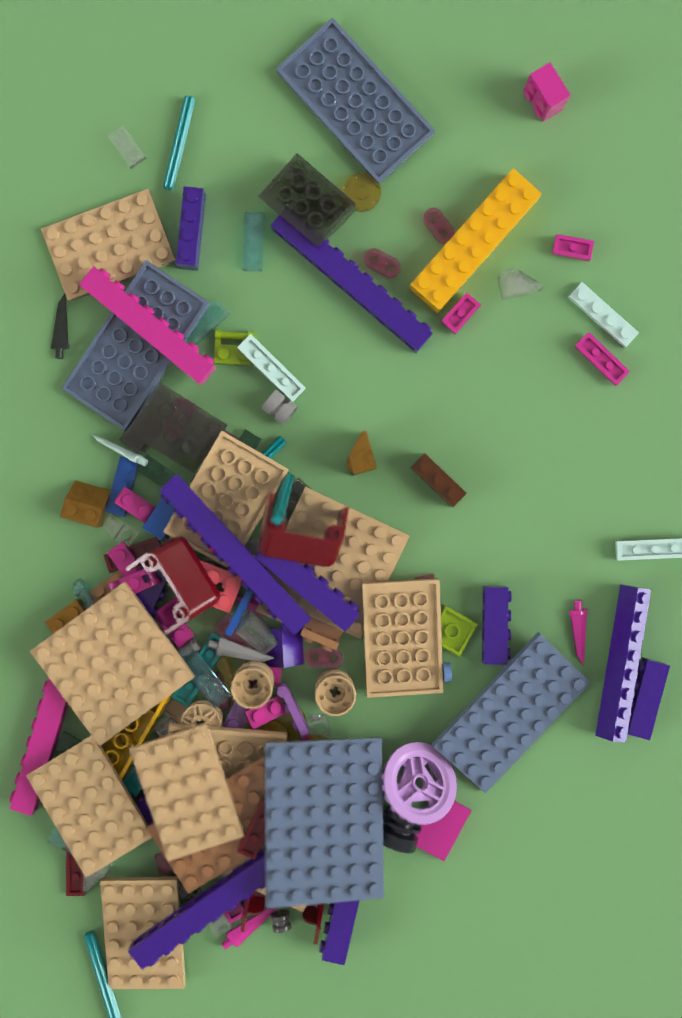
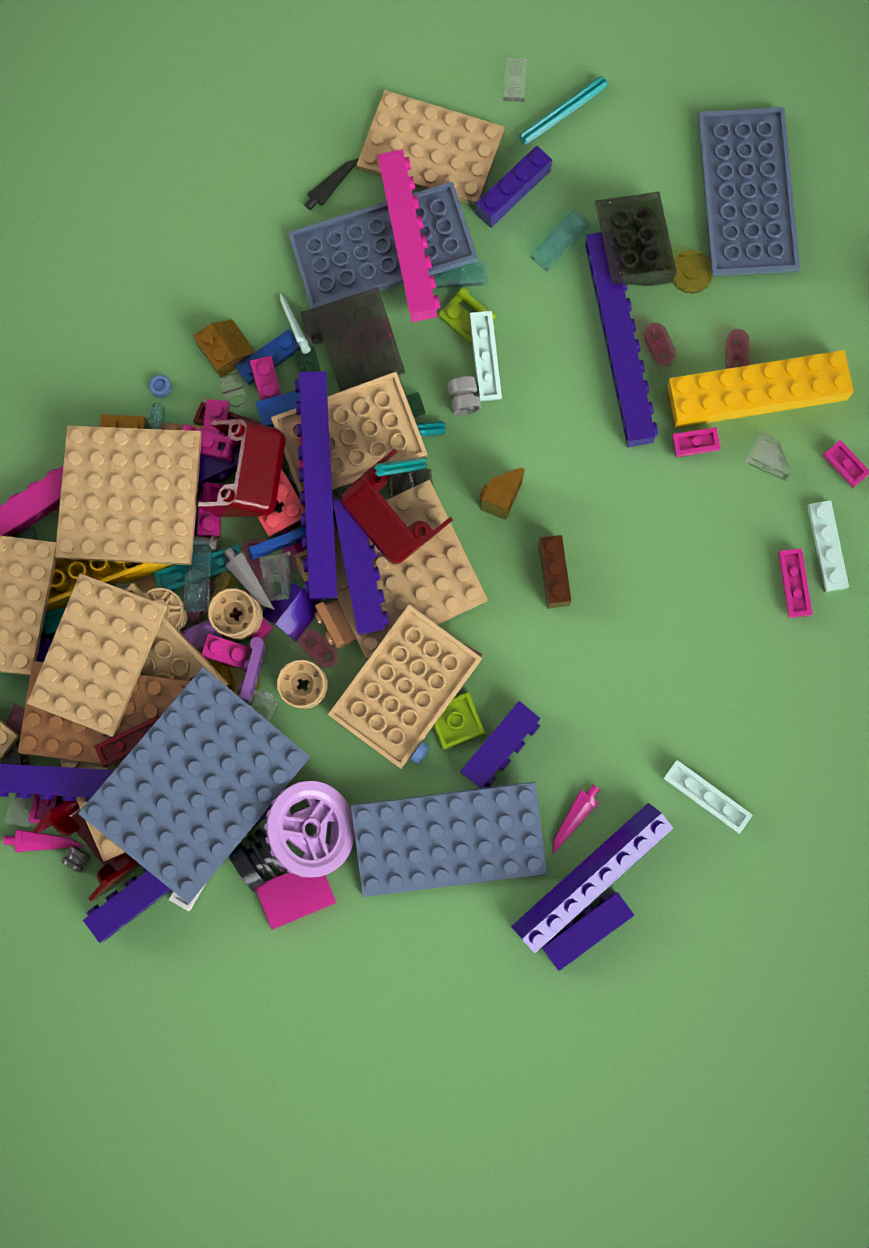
camera: 45 degrees right, 10 degrees down
none -> medium blue tile [149,375,172,398]

